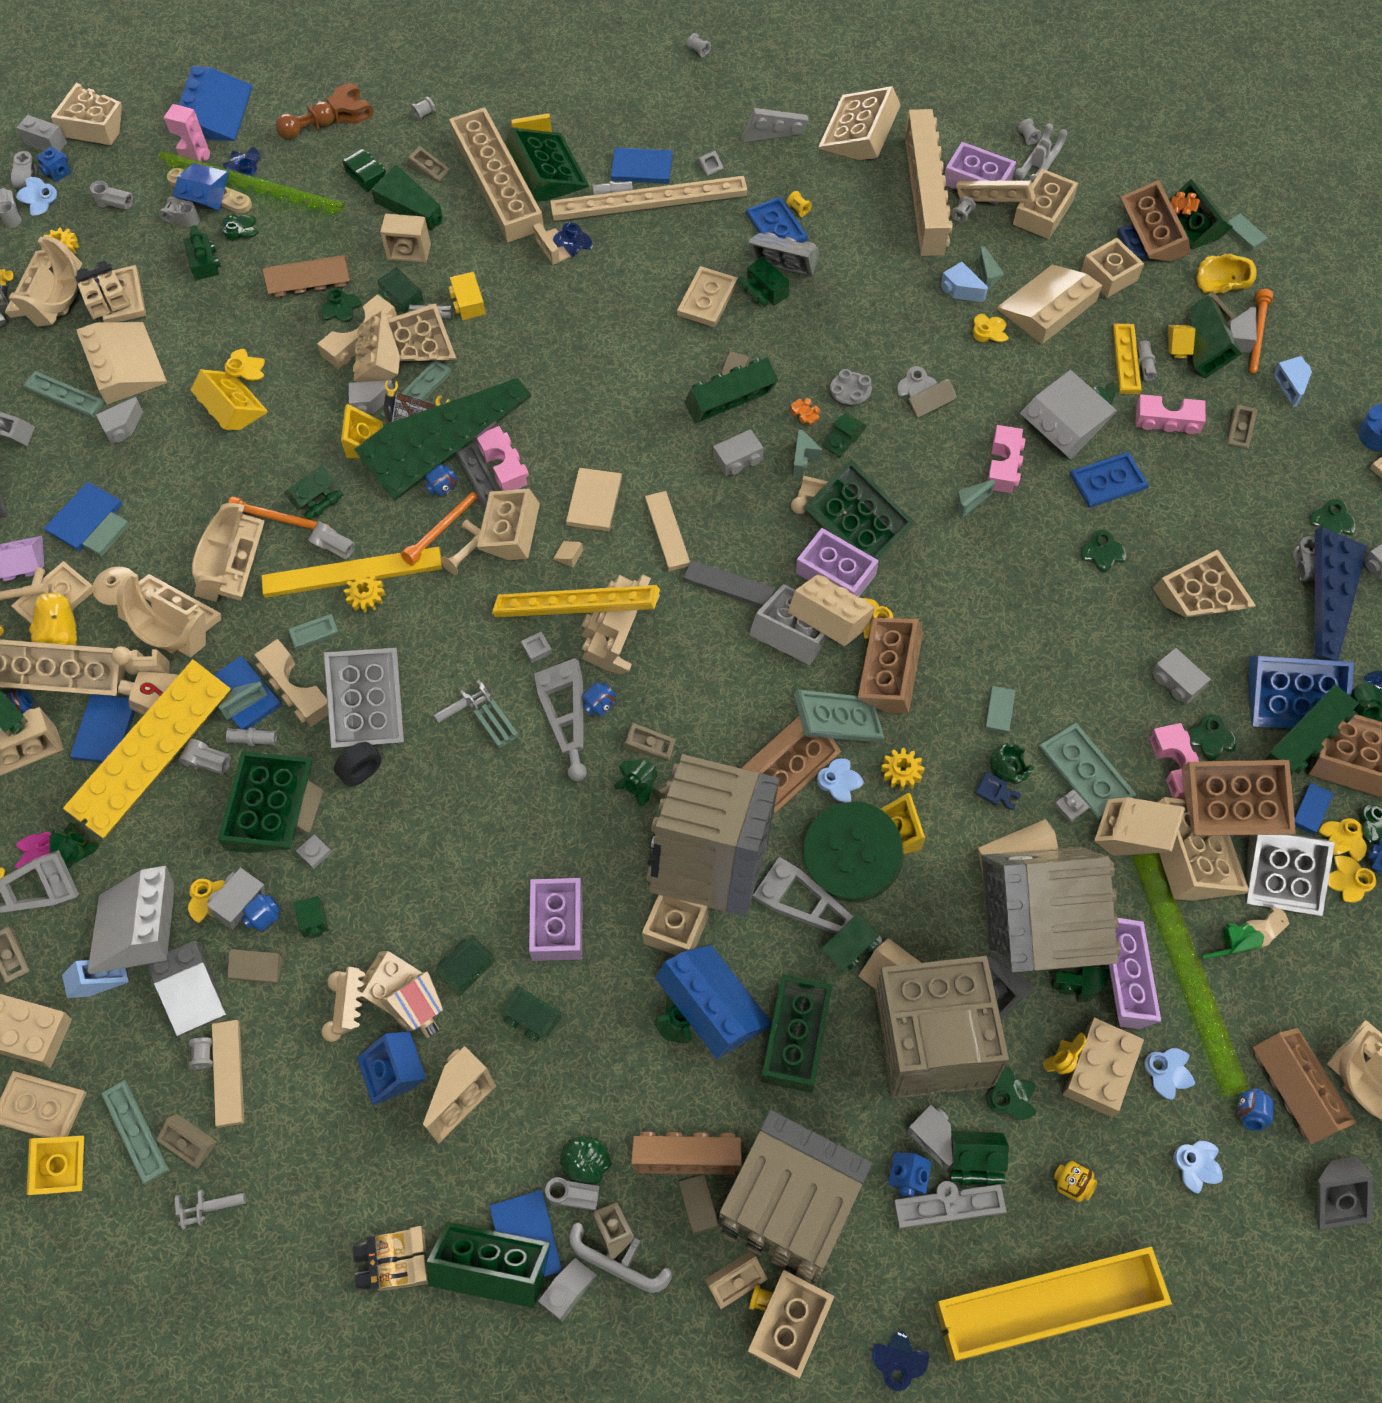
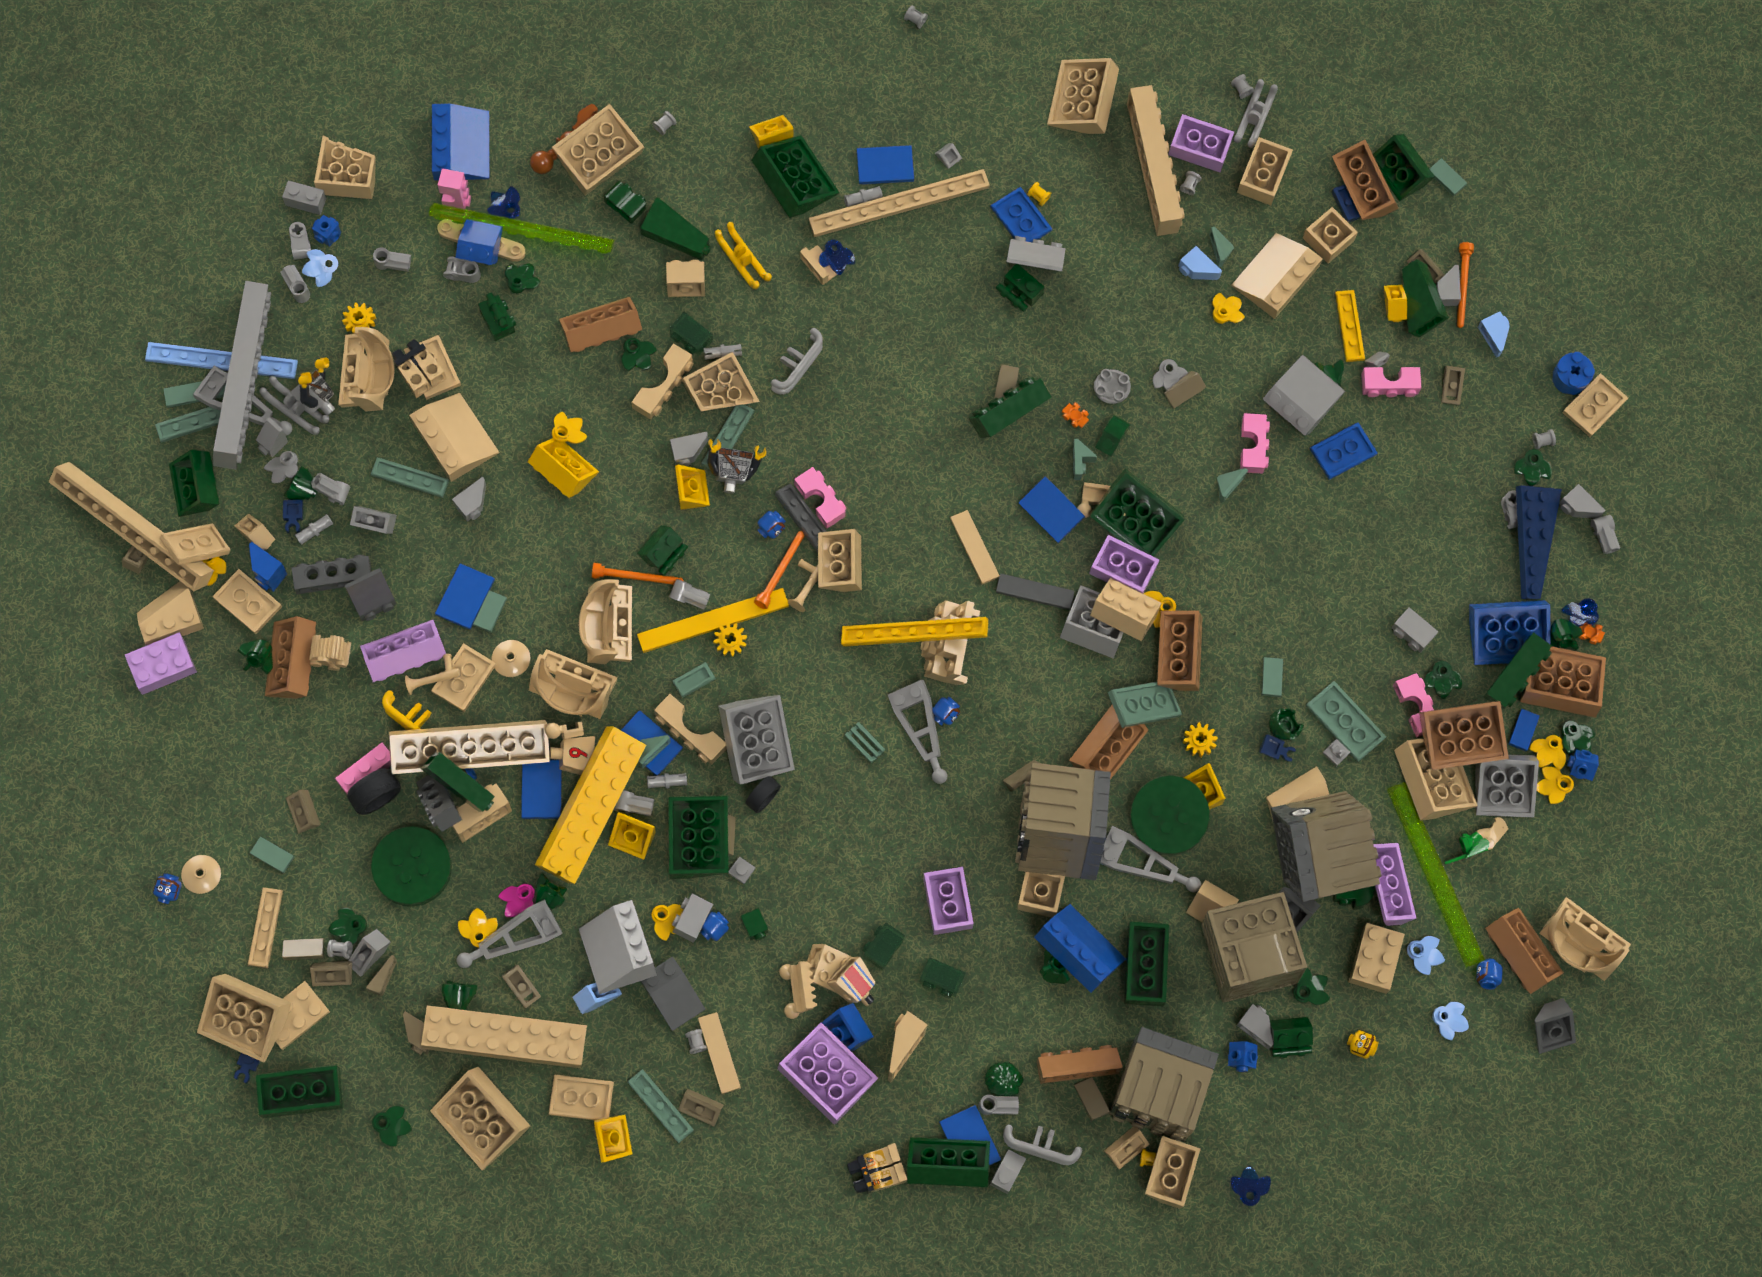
camera: 15 degrees left, 10 degrees up
yellow piece [29,592,77,646] -> none
light grey piece [175,1190,246,1230] -> none
dark tan slope [228,949,283,983] -> none
tan slope [353,310,400,382] -> none
dark green wing [354,378,532,501] -> none
dark tan slope [407,146,451,182] -> none
light grey piece [434,680,491,723] -> none
yellow piece [448,272,486,320] -> none
tan brick [449,108,544,243] -> none
light grey plate [521,632,552,663] -> none
tan slope [553,541,583,567] -> none
tan tile [566,468,622,531] -> none
dark tan slope [592,1203,634,1260] -> none
dark green brick [614,760,657,806] -> none
dark tan slope [622,722,676,760] -> none
tan plate [677,266,738,327] -> none
light grey brick [713,429,764,476] -> none
light grey wing [742,108,809,142] -> none
light blue plate [817,758,864,802] -> none
dark green piece [821,912,880,971] -> none
light grey hinge [893,1181,1007,1229] -> none
yellow piece [934,1247,1172,1363] -> none
tan tile [956,181,1035,202] -> none
yellow plate [1043,1033,1086,1074] -> none
dark green plate [1081,530,1126,573] -> none
tan slope [1095,797,1185,856] -> none
light grey pin [1137,341,1157,381] -> none
tan wedge [1153,549,1256,617] -> none
orange piece [1171,192,1200,215] -> none
yellow piece [1196,254,1257,294] -> none
none -> tan slope [552,104,644,196]
none -> yellow slope [608,812,656,860]
none -> yellow piece [715,222,772,289]
none -> light grey piece [771,328,823,395]
none -> lavender slope [778,1023,878,1125]
none -> blue tile [1019,476,1085,543]
none -> light grey slope [1365,352,1390,367]
none -> light grey bush [1532,429,1556,450]

